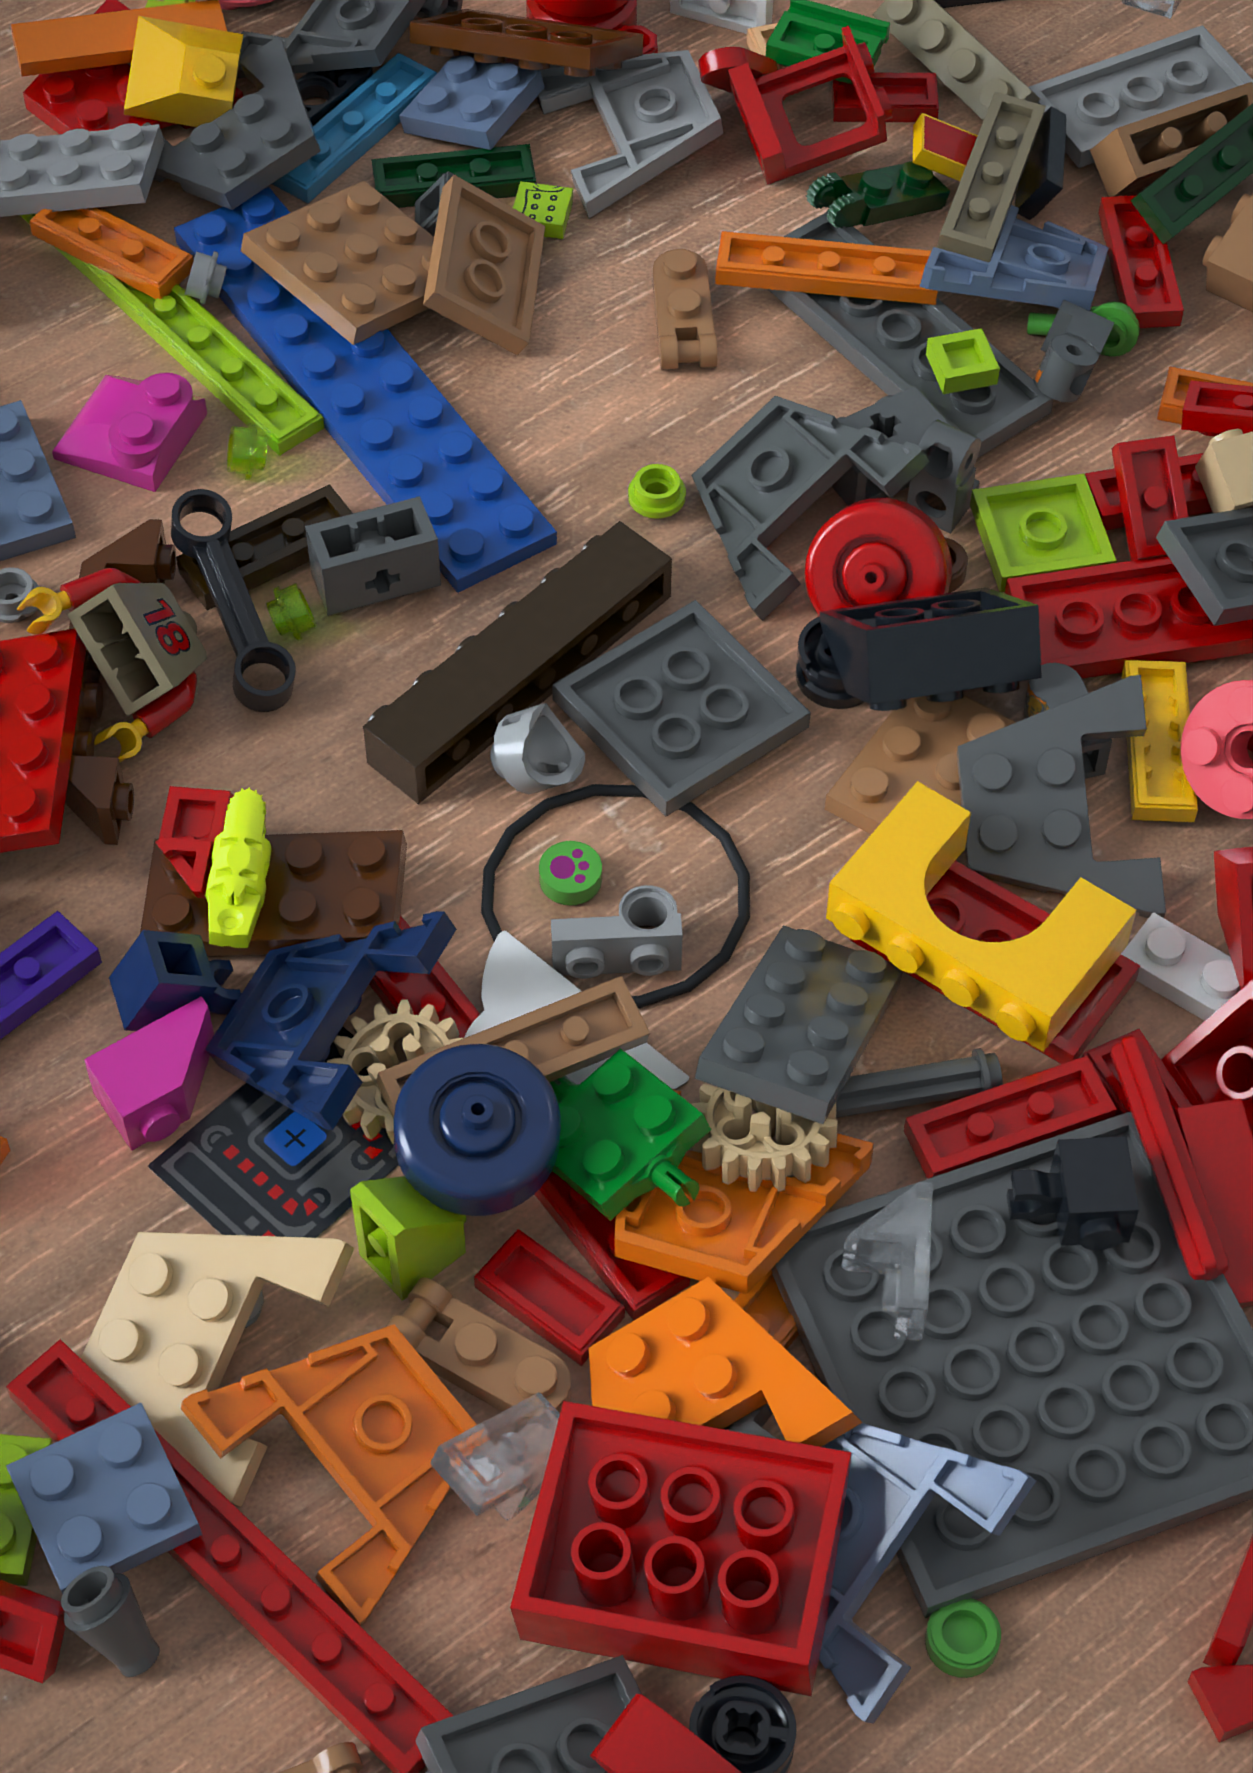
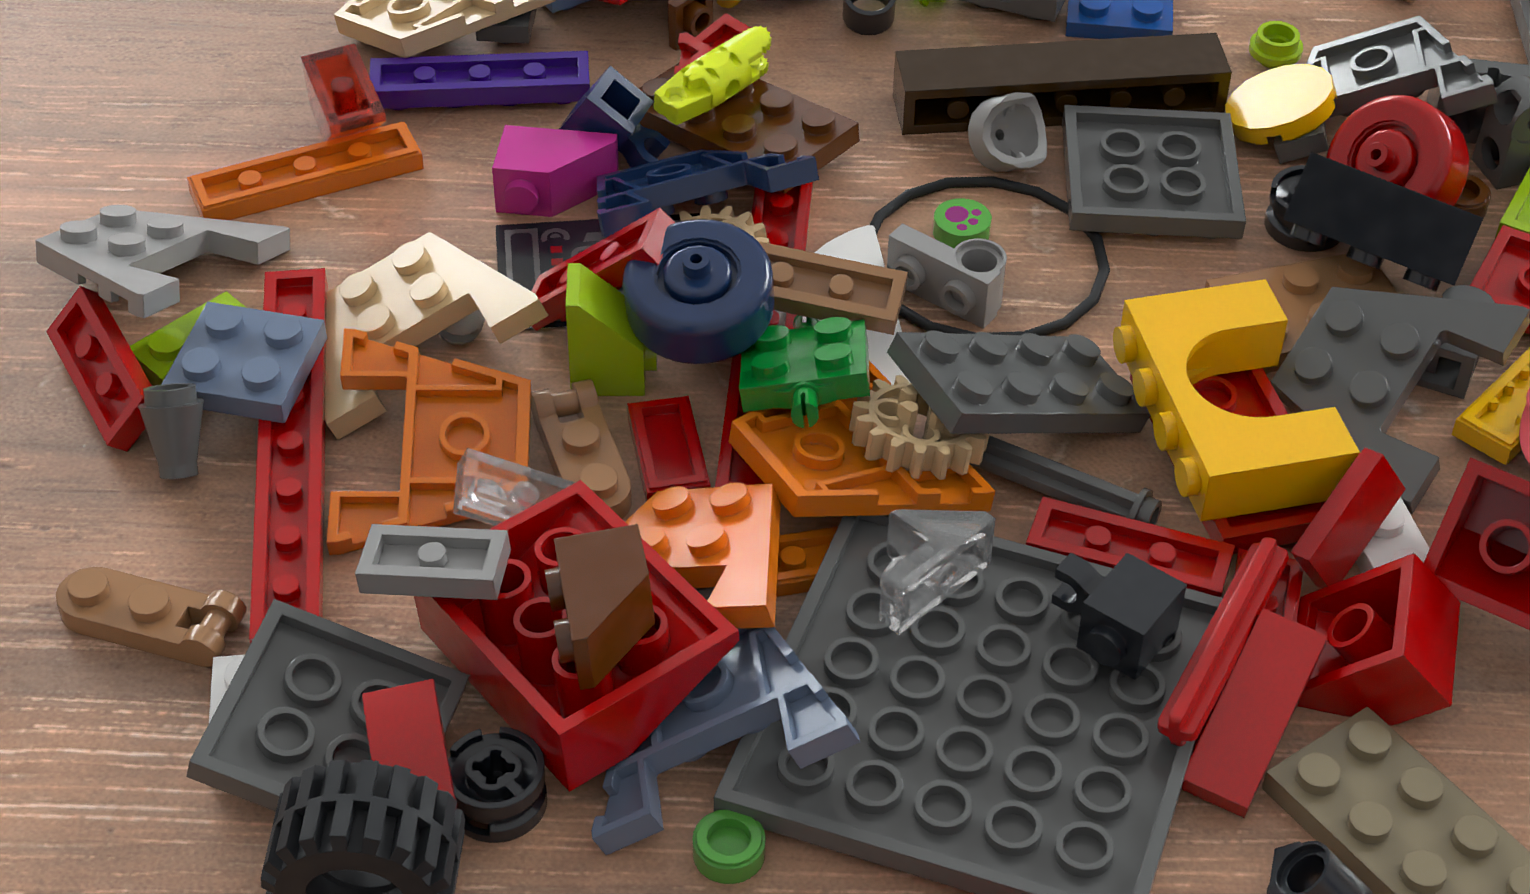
camera: 40 degrees right, 10 degrees down
none -> light grey plate [355,524,511,600]
none -> red plate [531,208,675,331]
none -> reddish brown slope [544,524,655,690]
none -> tile [1225,64,1337,145]
none -> red tile [1291,447,1406,588]

